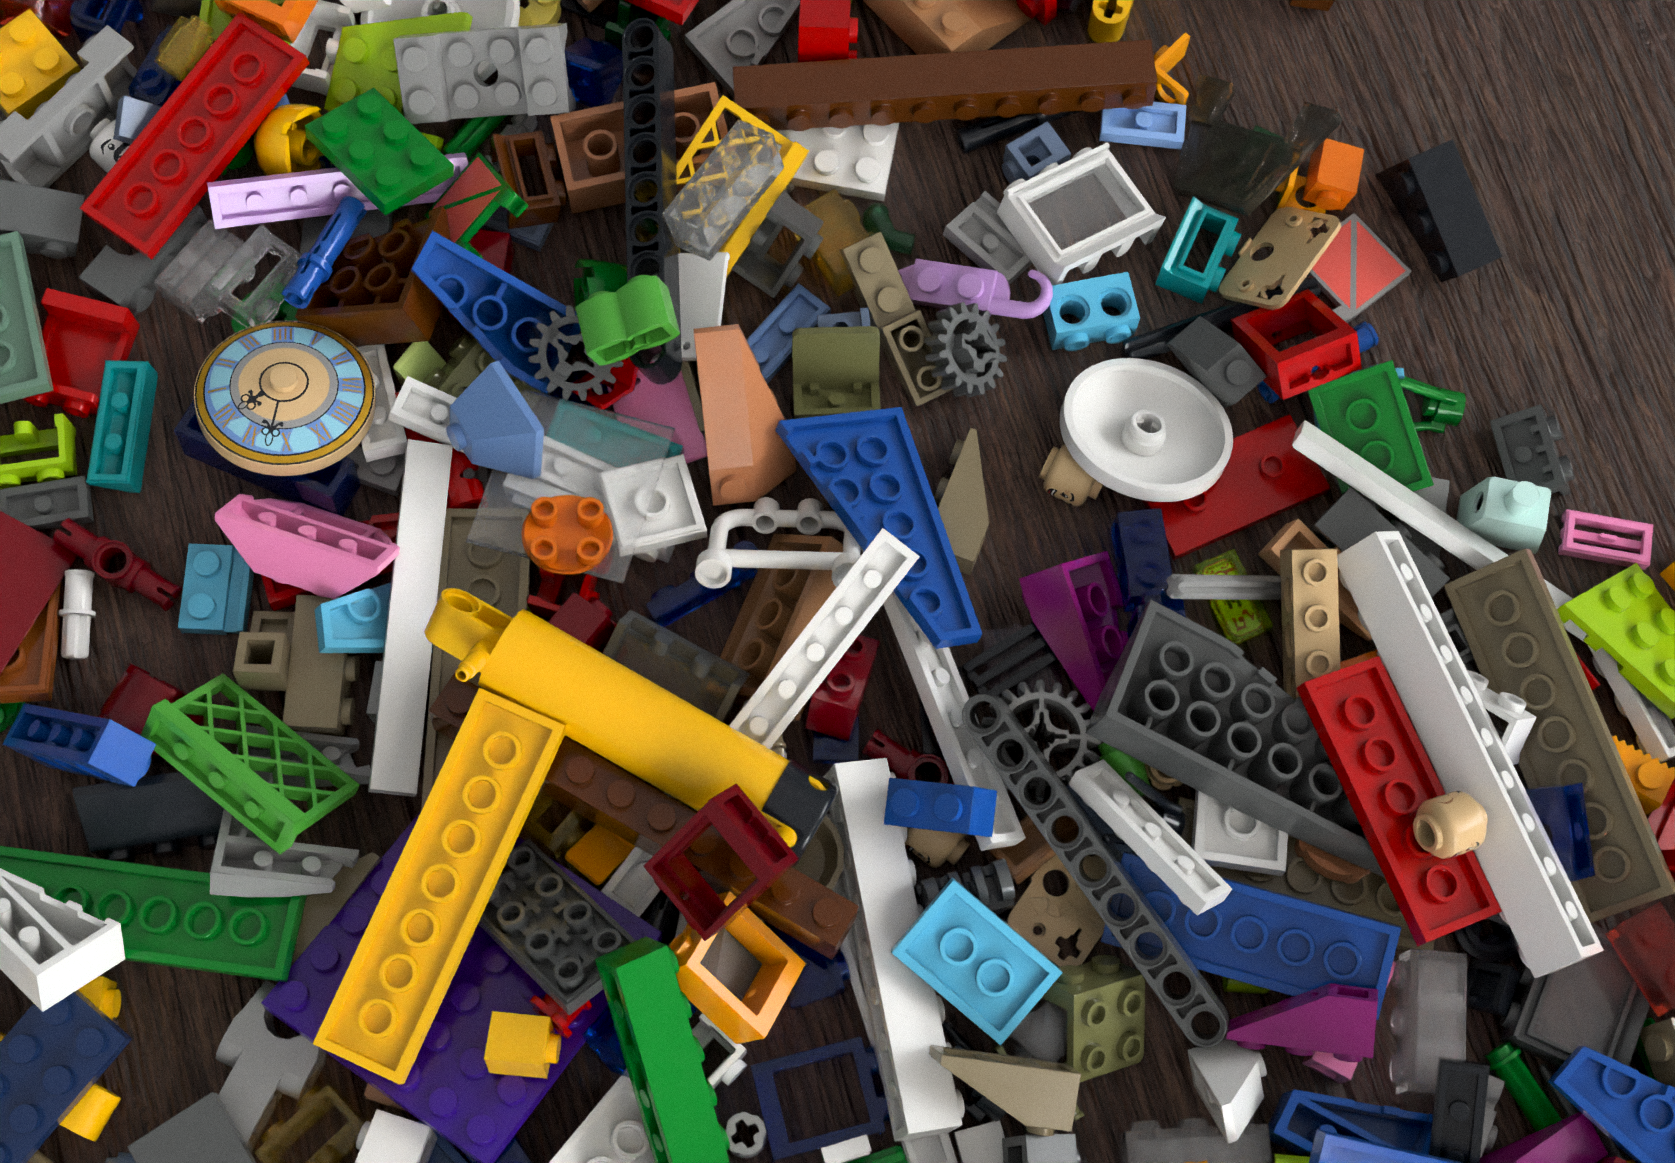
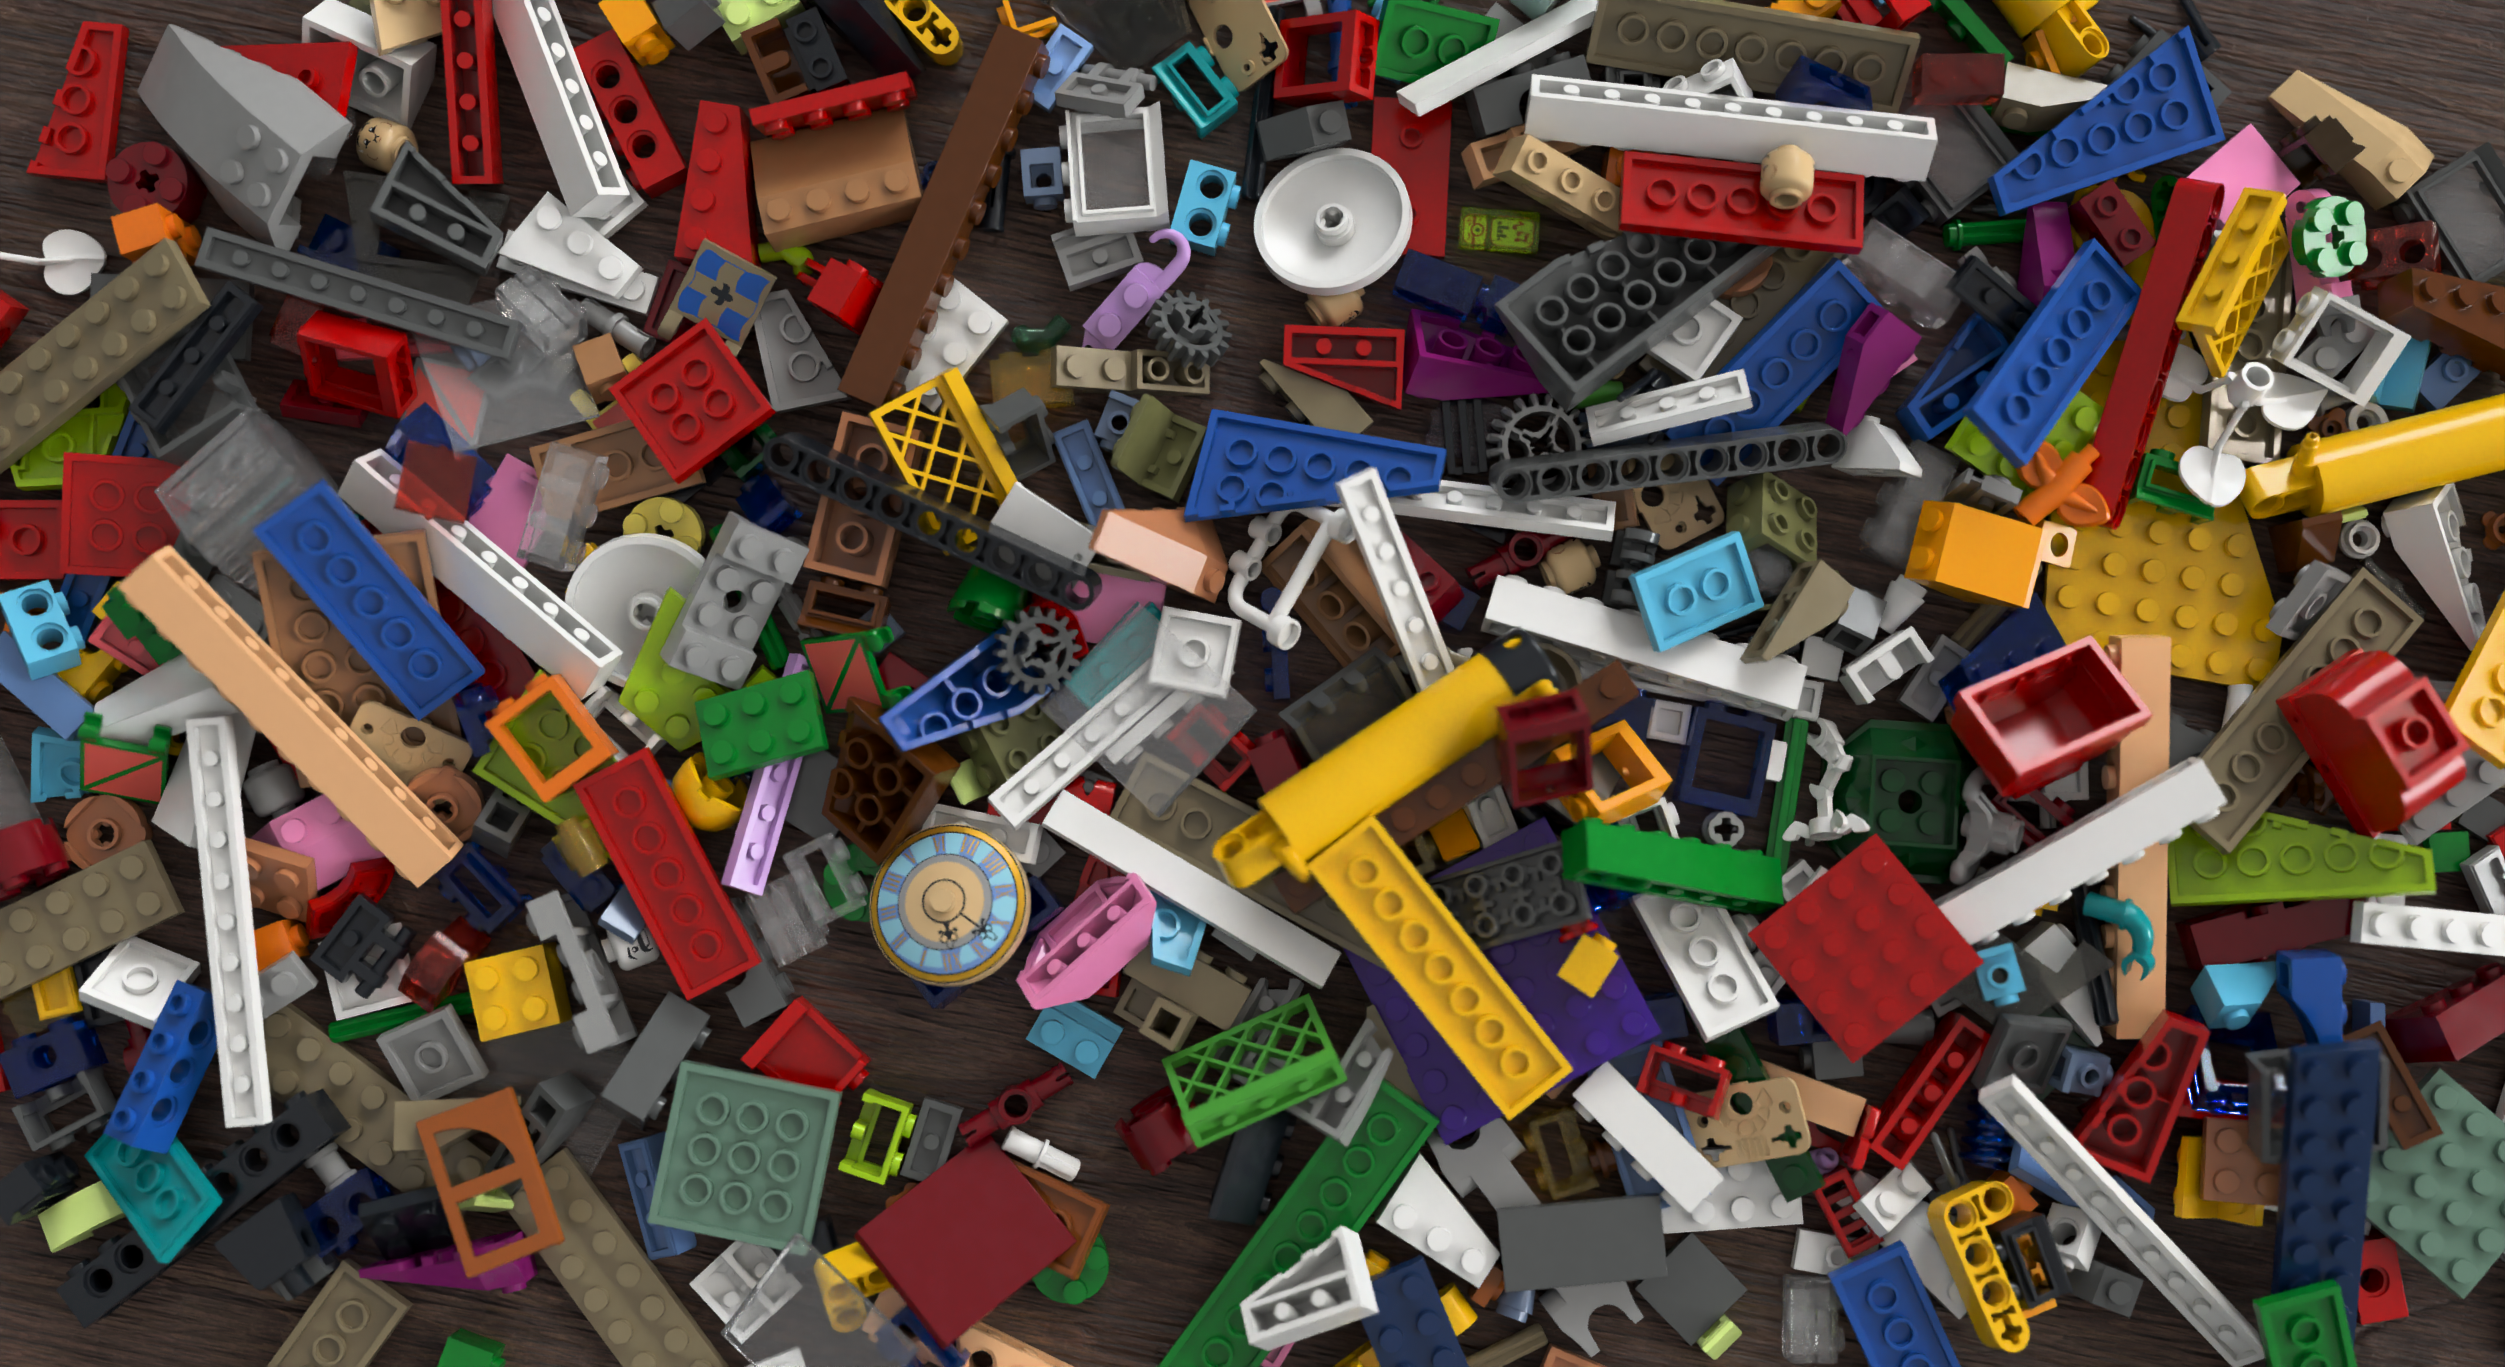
camera: 65 degrees left, 15 degrees up
blue brick [3,703,156,787] -> none
teal slope [86,360,158,493] -> none
blue pin [282,196,367,309] -> none
medium blue slope [446,360,544,479] -> none
orange dish [521,495,613,575] -> none
bright green brick [575,275,680,366] -> none
clear brick [663,119,784,261] -> none
blue brick [884,778,997,837] -> none
light grey axle [1166,574,1281,600] -> none
none -> light grey plate [1054,62,1157,118]
none -> red wedge [1283,324,1405,412]
none -> white wedge [1374,1150,1500,1288]
none -> dark orange plate [1467,1262,1504,1308]
none -> white tile [1644,699,1692,745]

